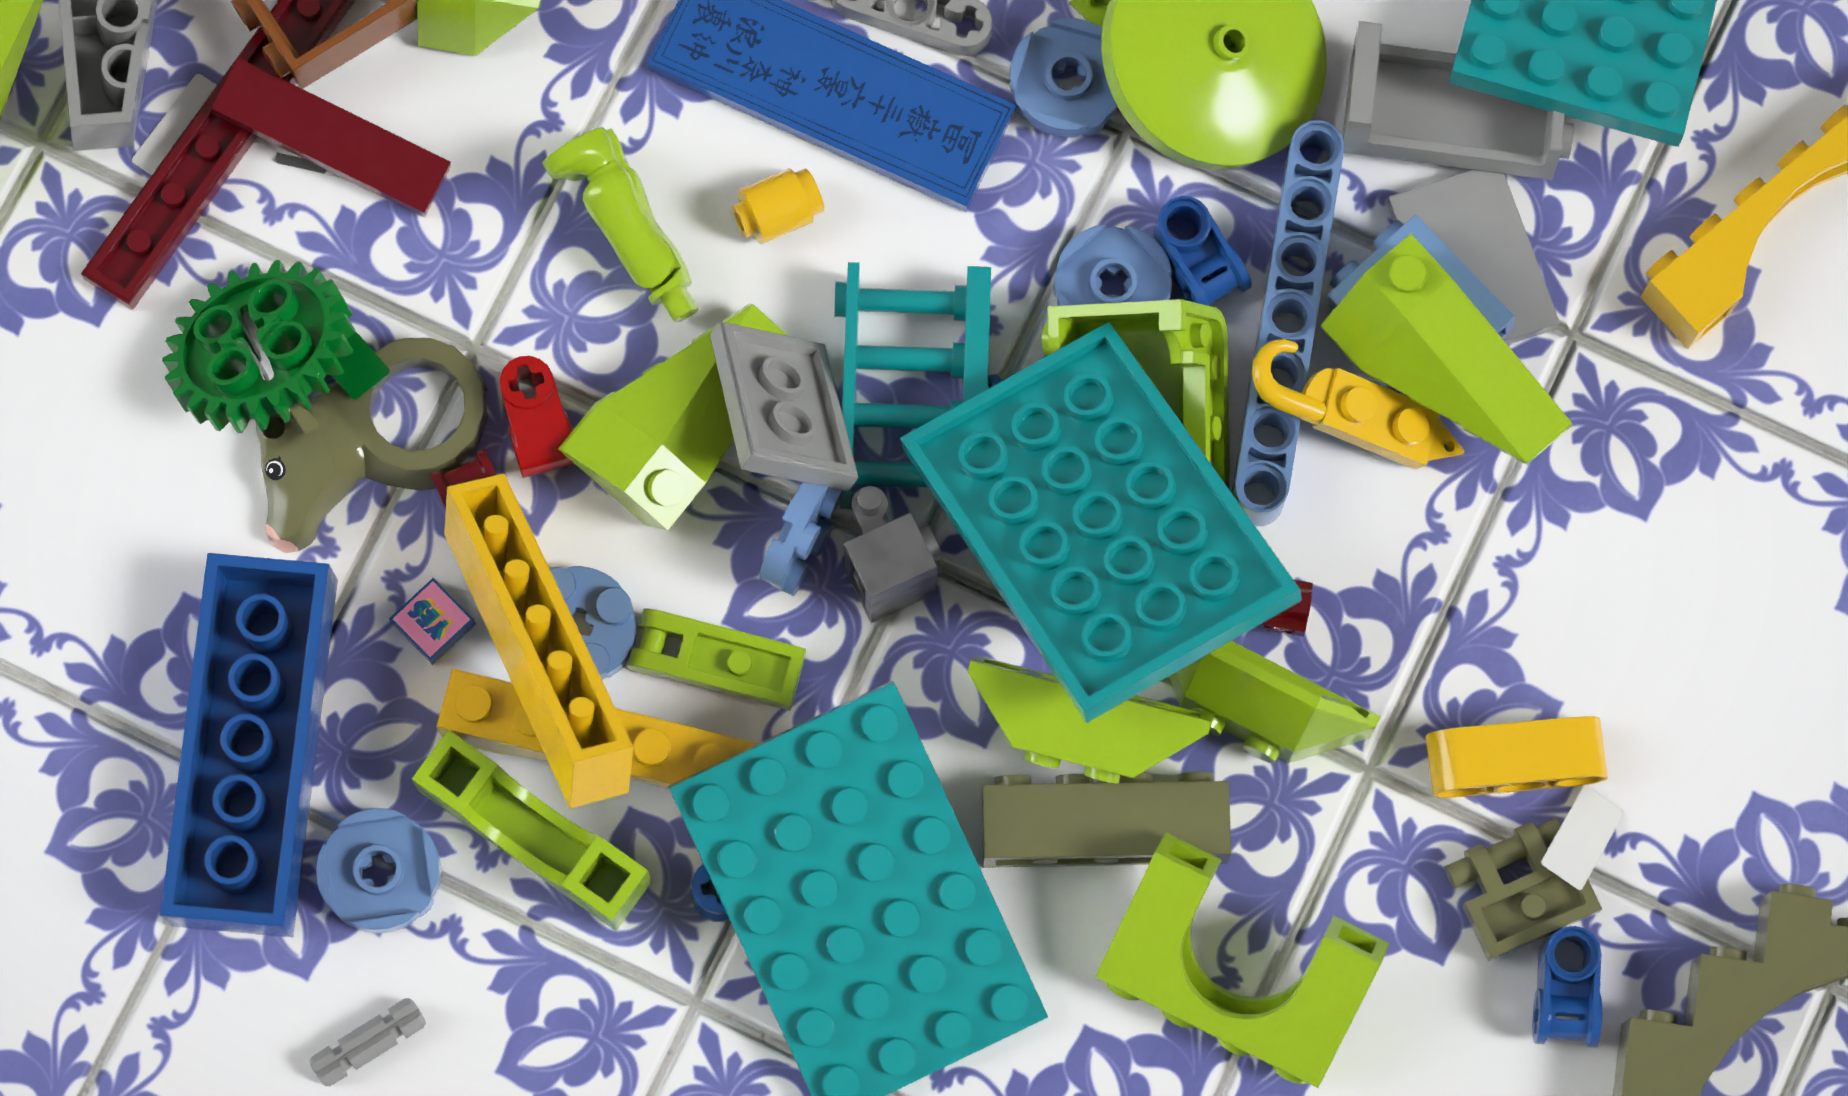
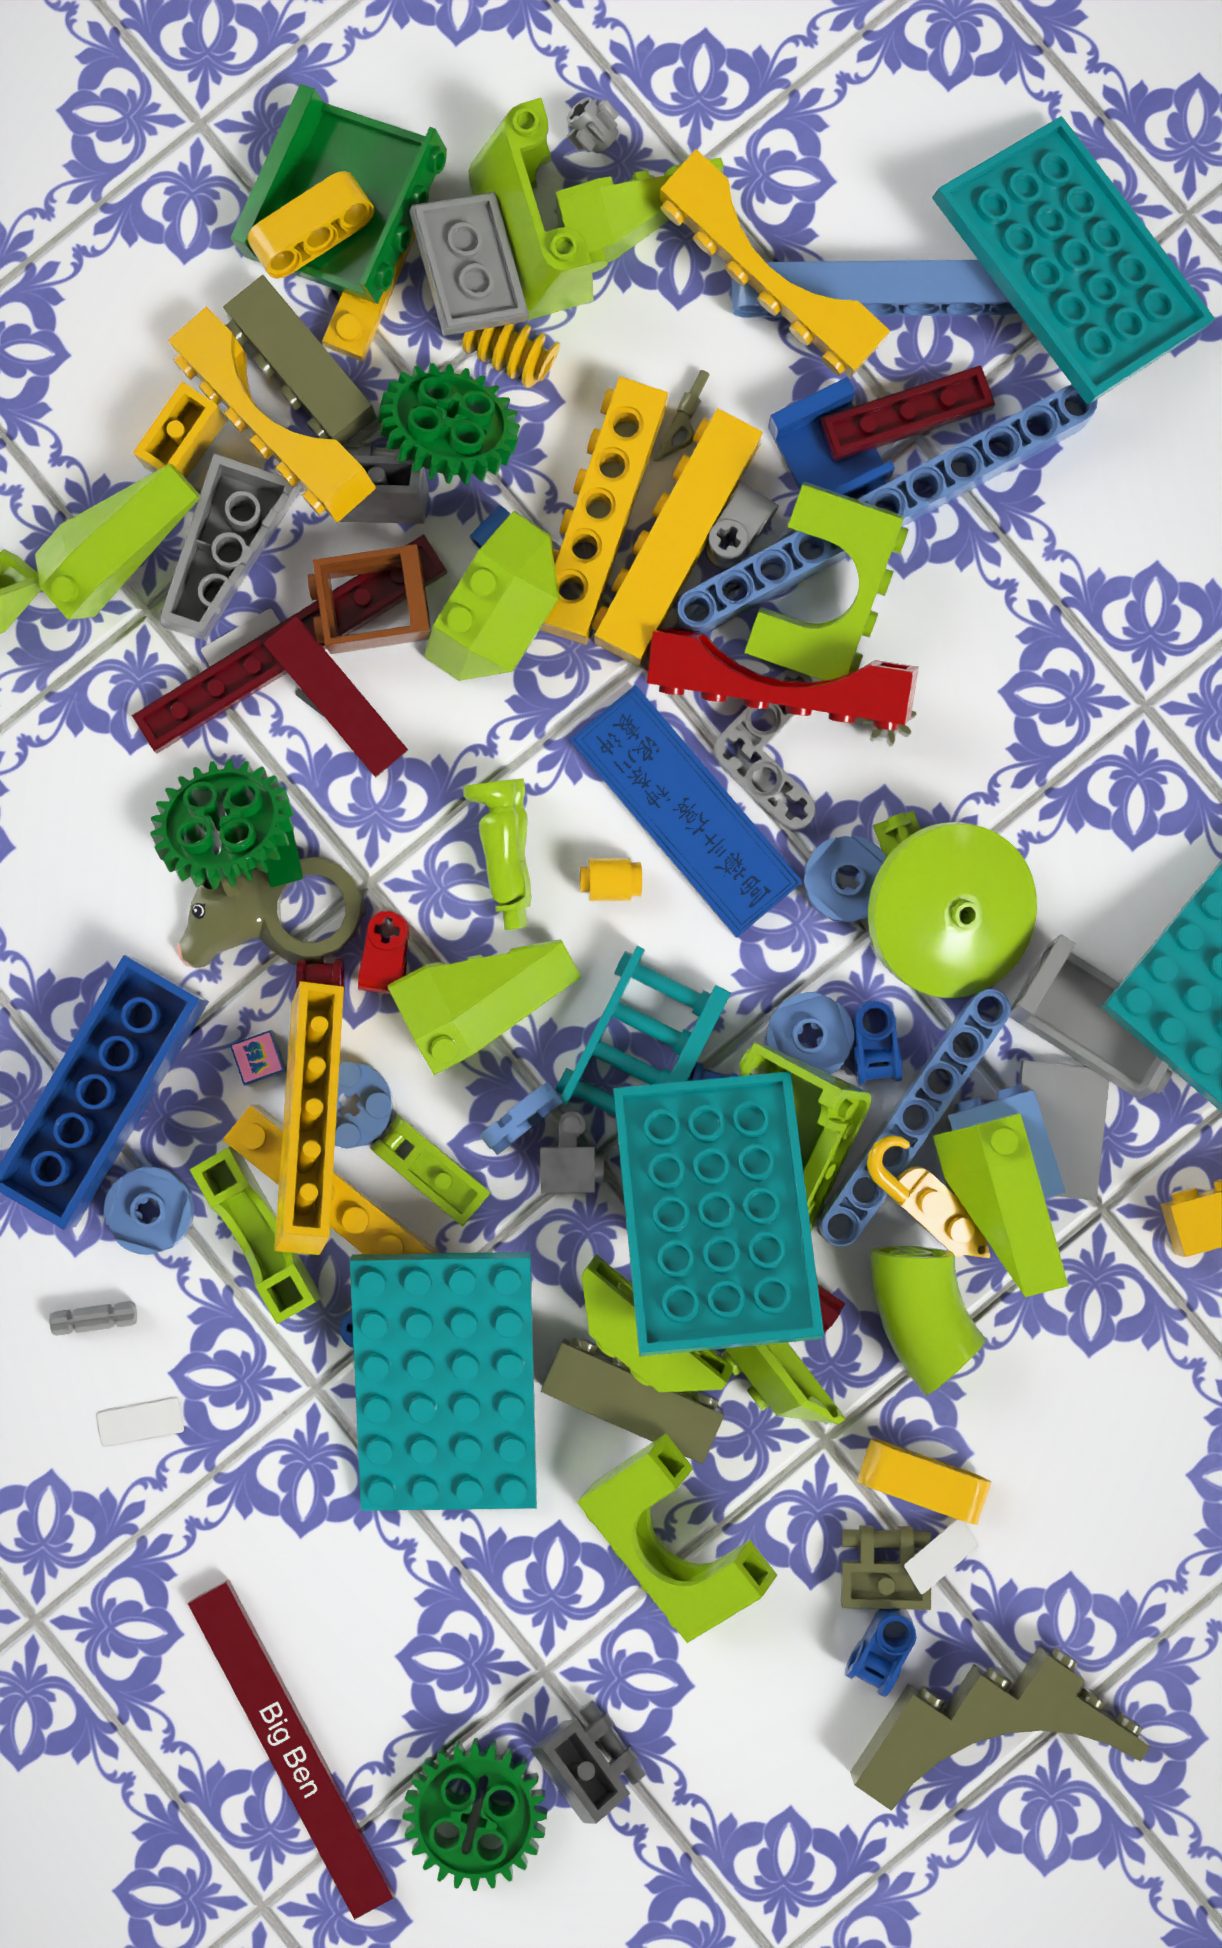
camera: 35 degrees right, 10 degrees up
light grey tile [710,321,858,491] -> none
none -> lime brick [870,1245,987,1396]

